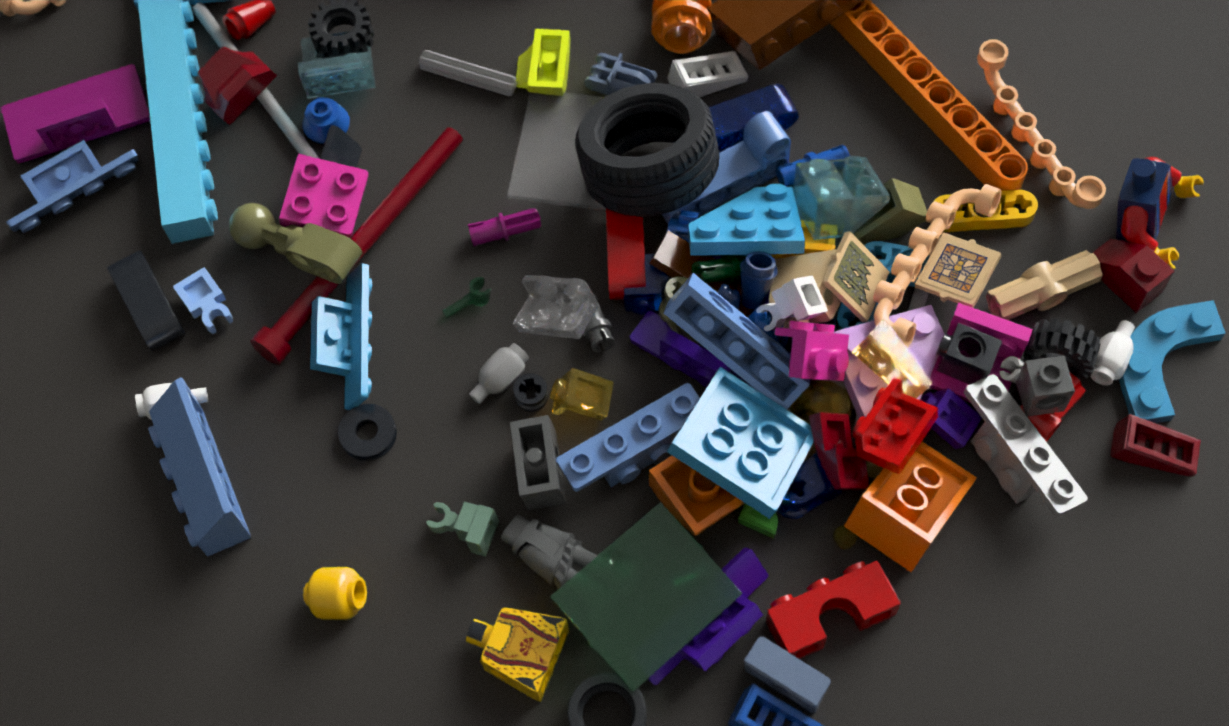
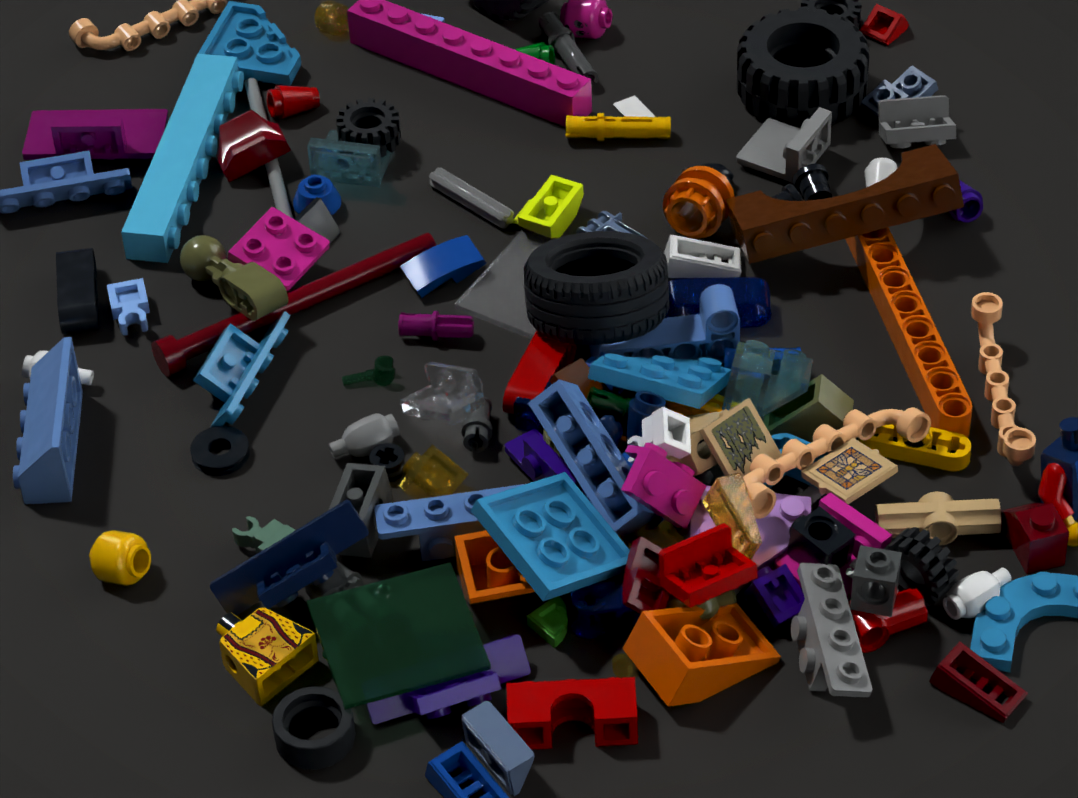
camera: 20 degrees right, 20 degrees down
none -> dark blue bracket [210,500,369,615]
none -> blue slope [400,235,487,298]

